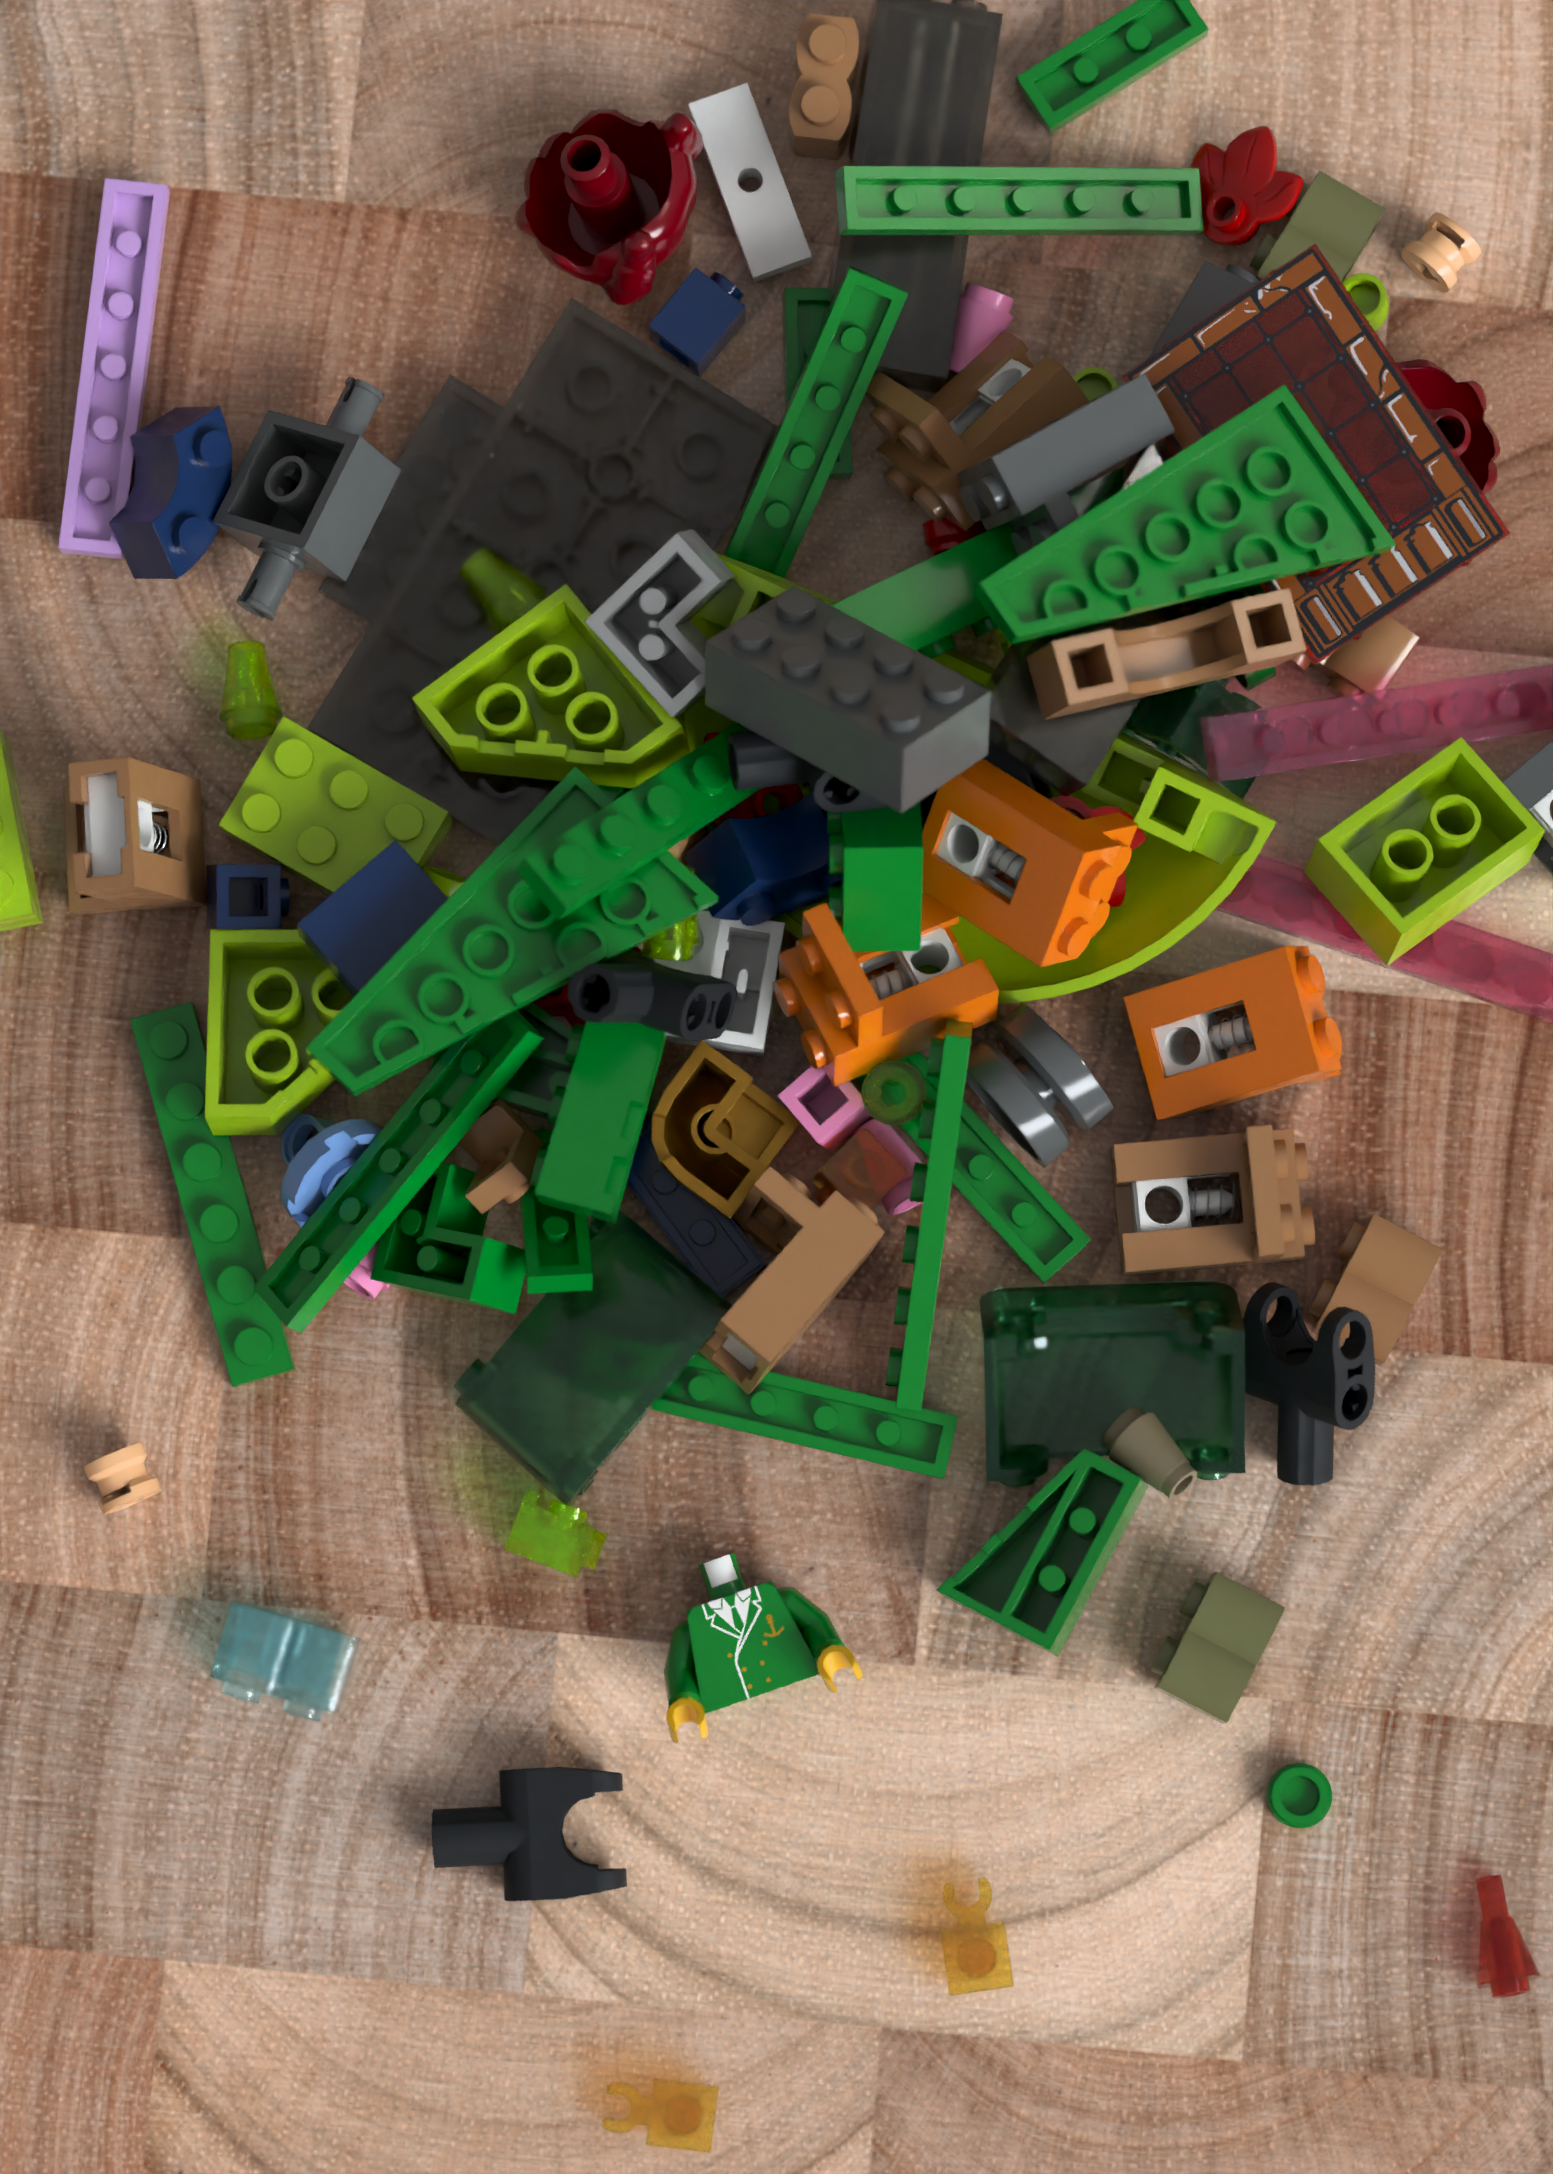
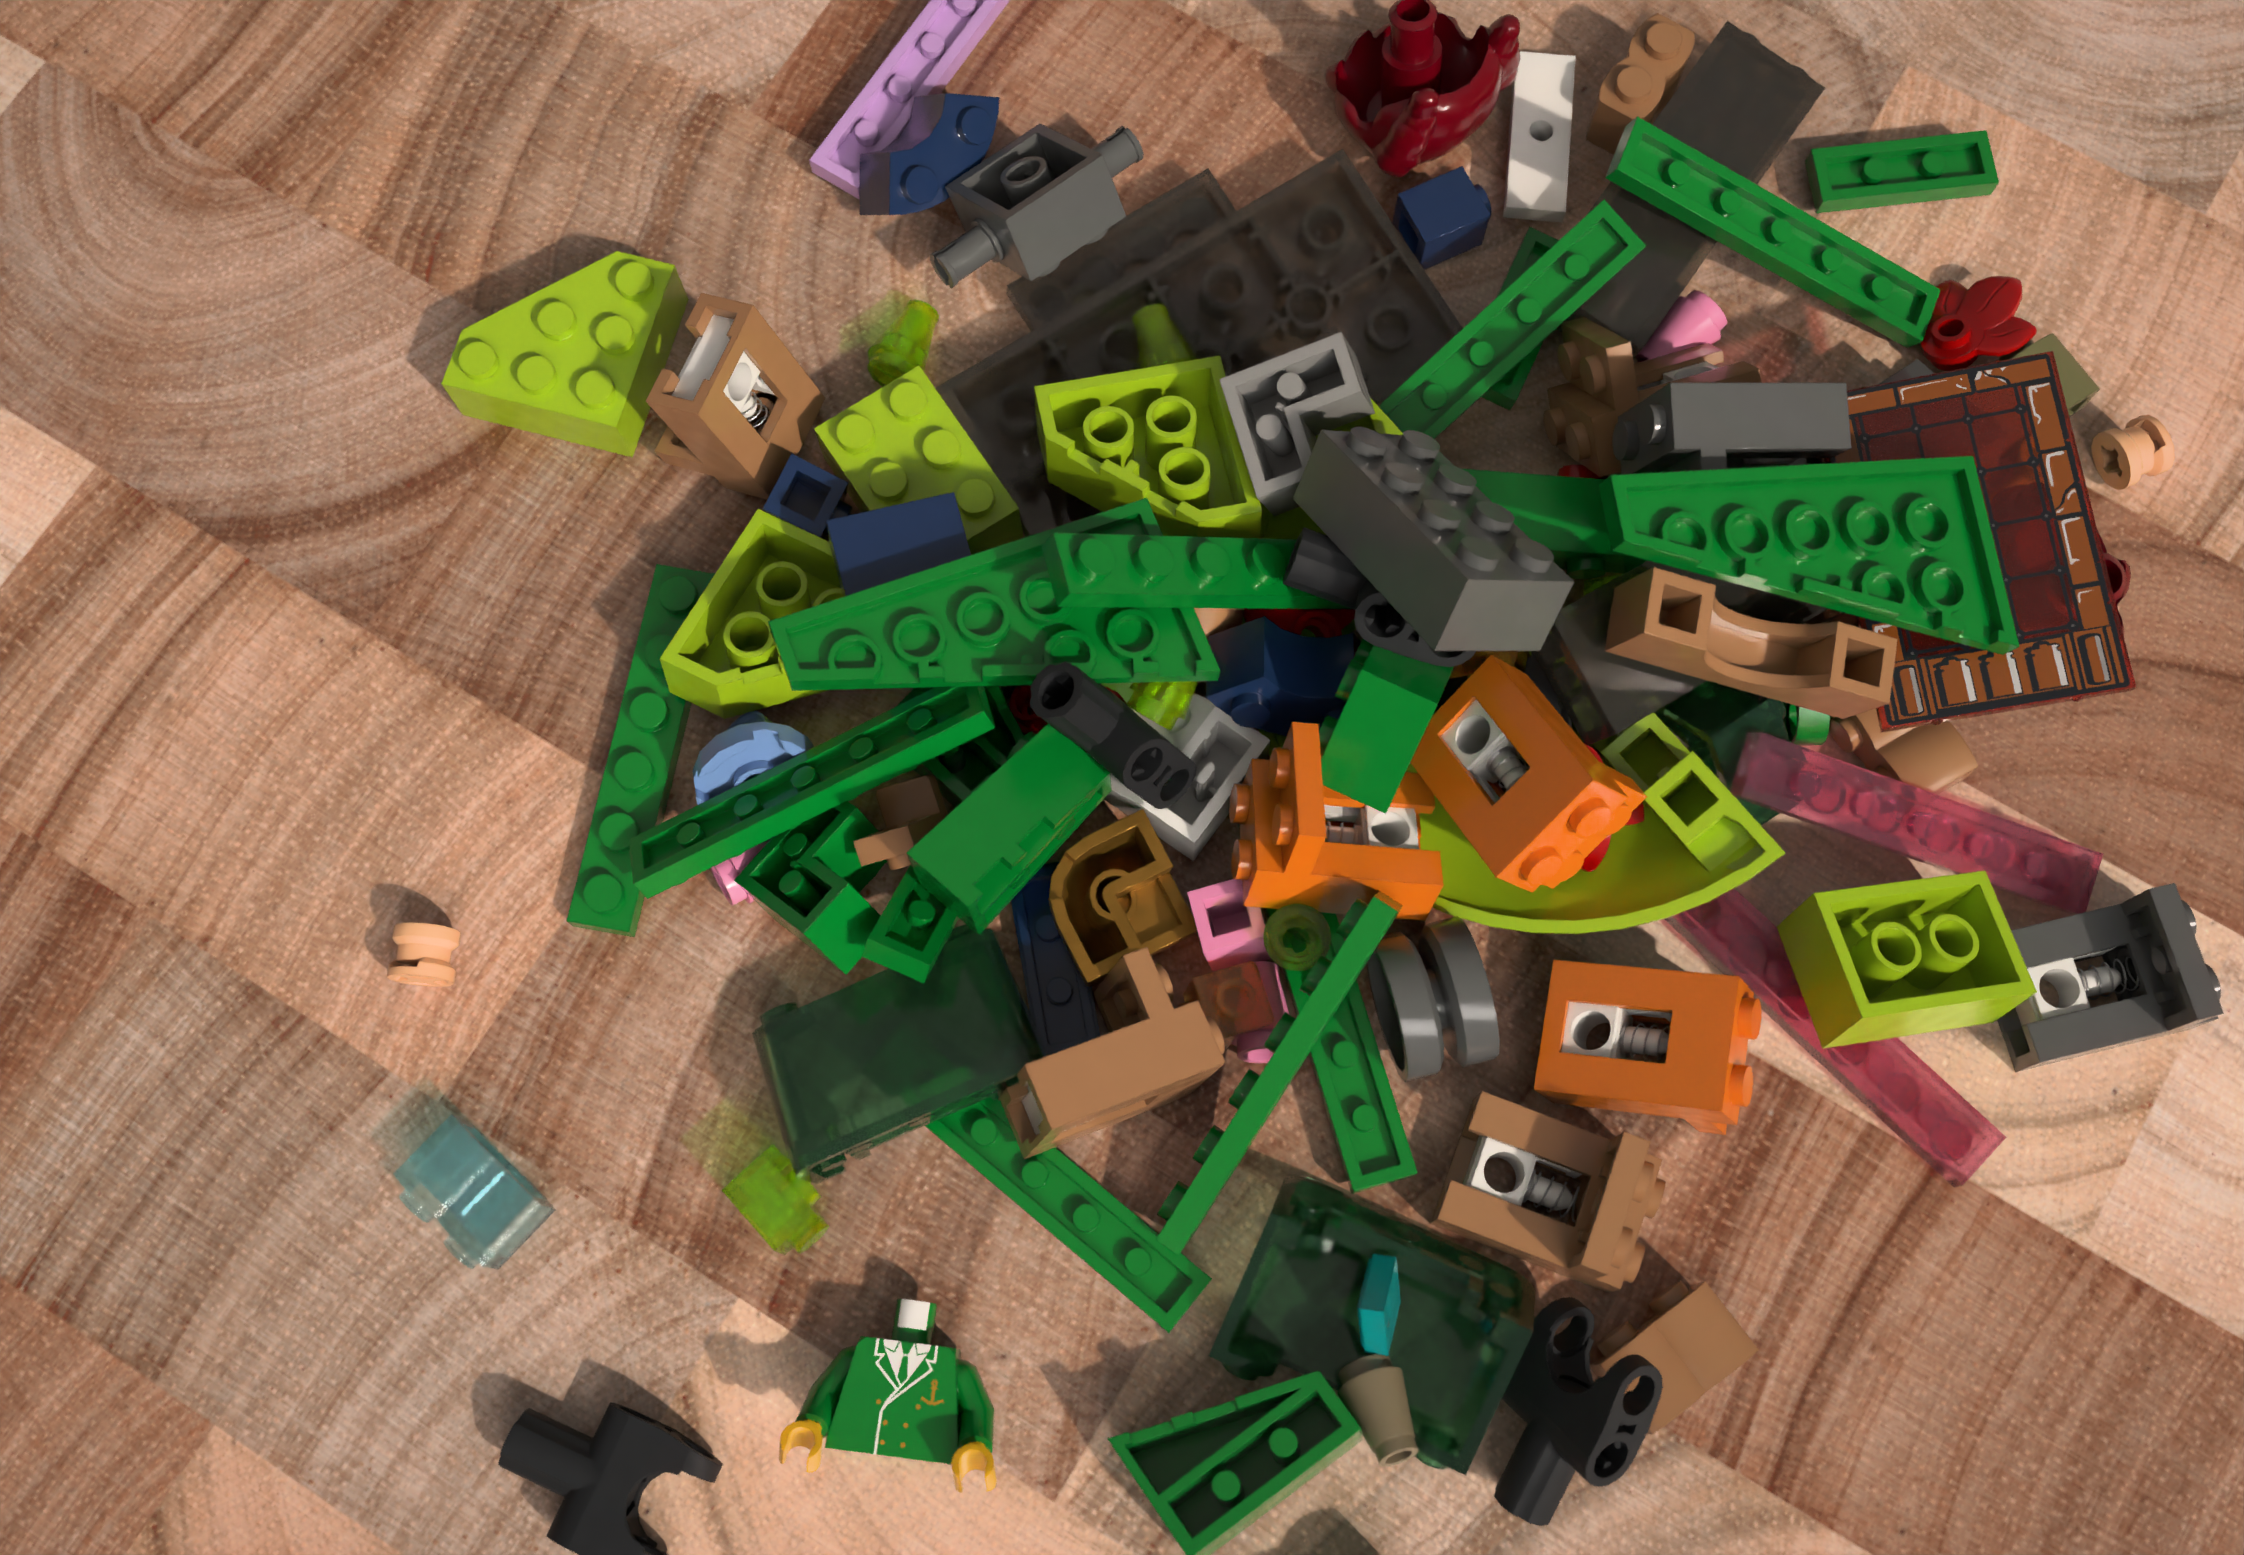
camera: 25 degrees right, 10 degrees down
none -> teal tile [1357,1254,1401,1356]

